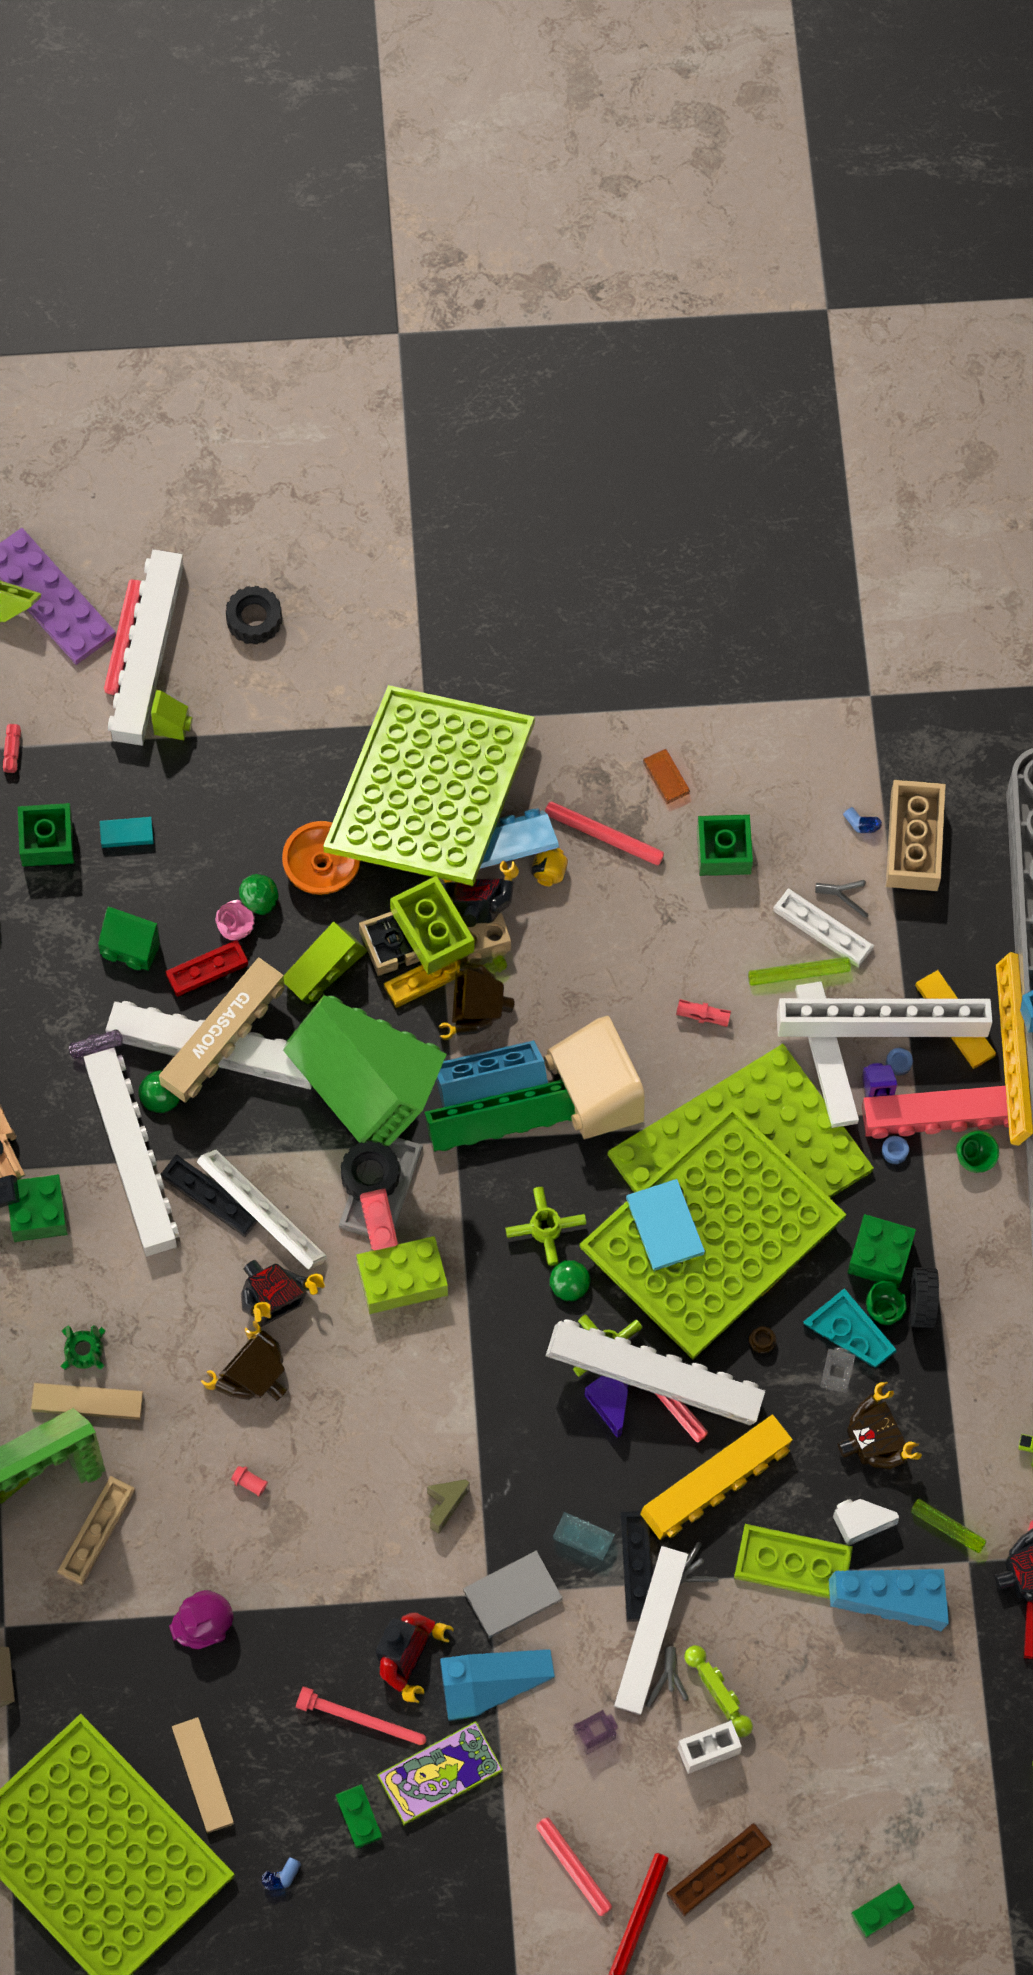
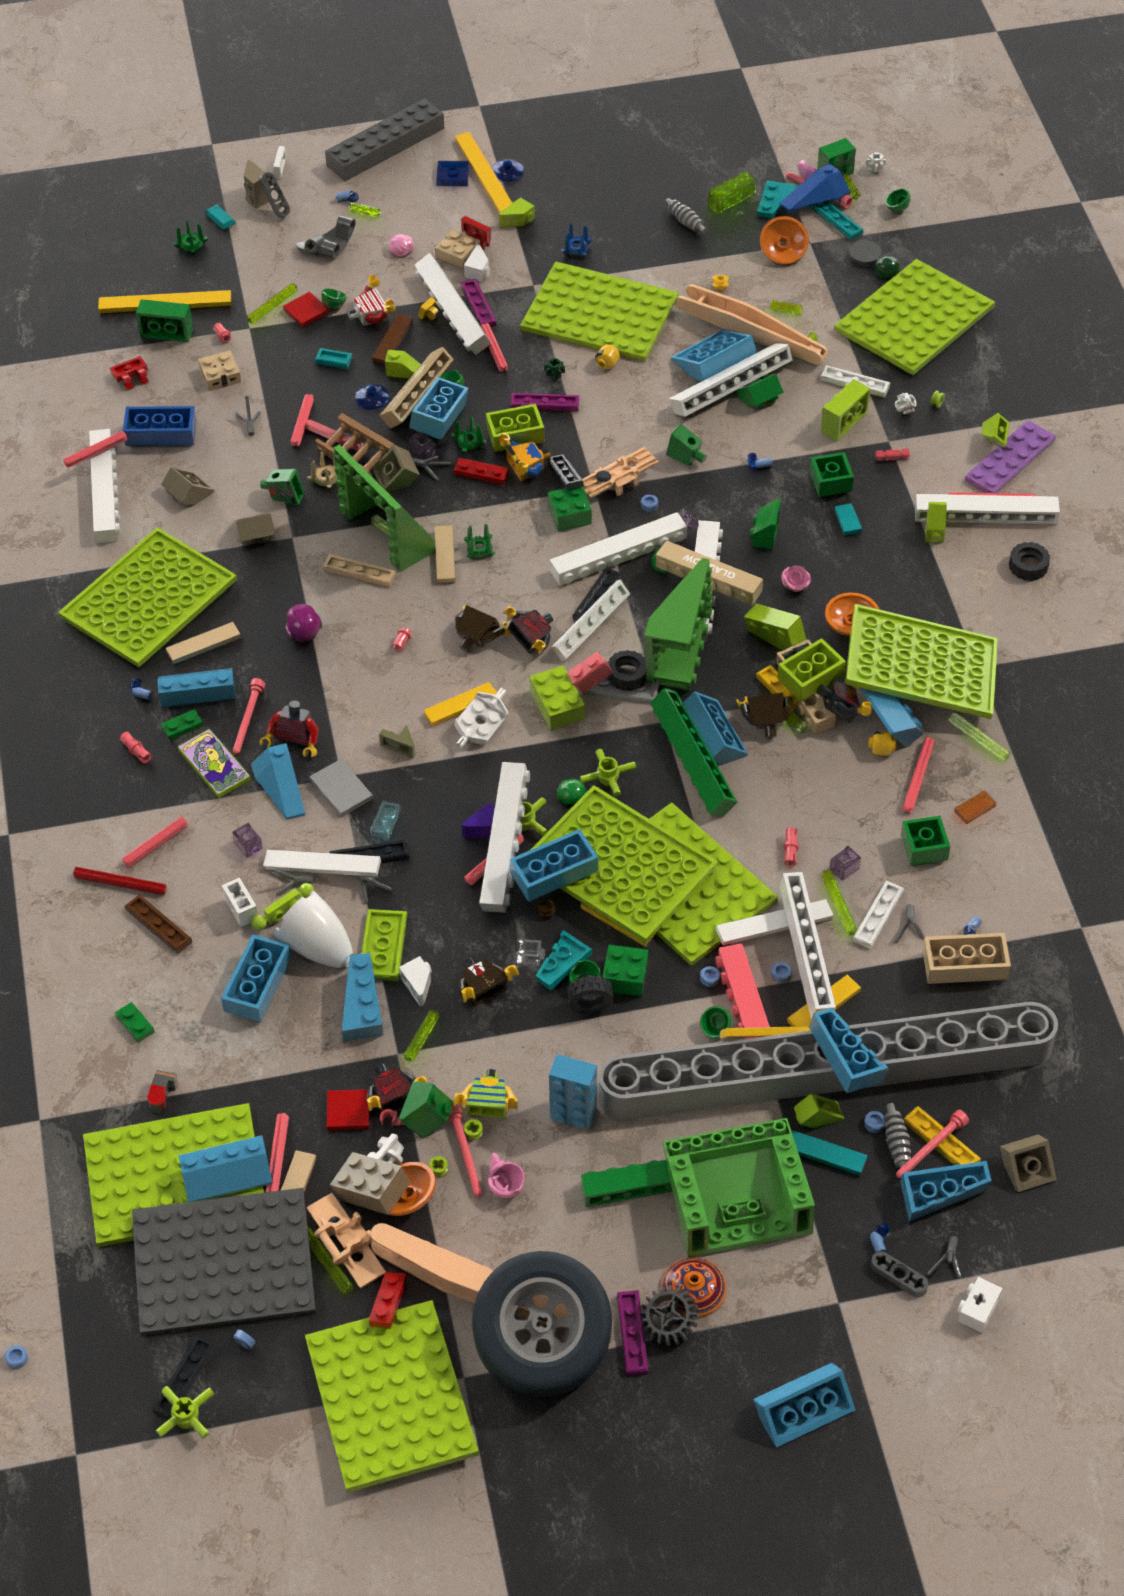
camera: 85 degrees right, 15 degrees down
red plate [166,940,248,997] -> none
green piece [239,874,279,915] -> none
tan windscreen [544,1016,645,1139] -> none
medium azure tile [626,1179,705,1271] -> none
yellow brick [640,1414,793,1540] -> none
dark purple slope [862,1063,897,1097] -> none
none -> coral pin [119,732,152,764]
none -> leg [147,1070,178,1113]
none -> dark azure slope [158,668,236,707]
none -> dark azure brick [221,934,292,1022]
none -> white cylinder [274,891,354,968]
none -> yellow tile [423,682,497,727]
none -> white plate [454,688,509,749]
none -> dark azure brick [510,829,599,901]
none -> medium blue tile [641,495,658,512]
none -> clear purple window [829,845,861,881]
none -> clear neon green axle [948,712,1010,761]

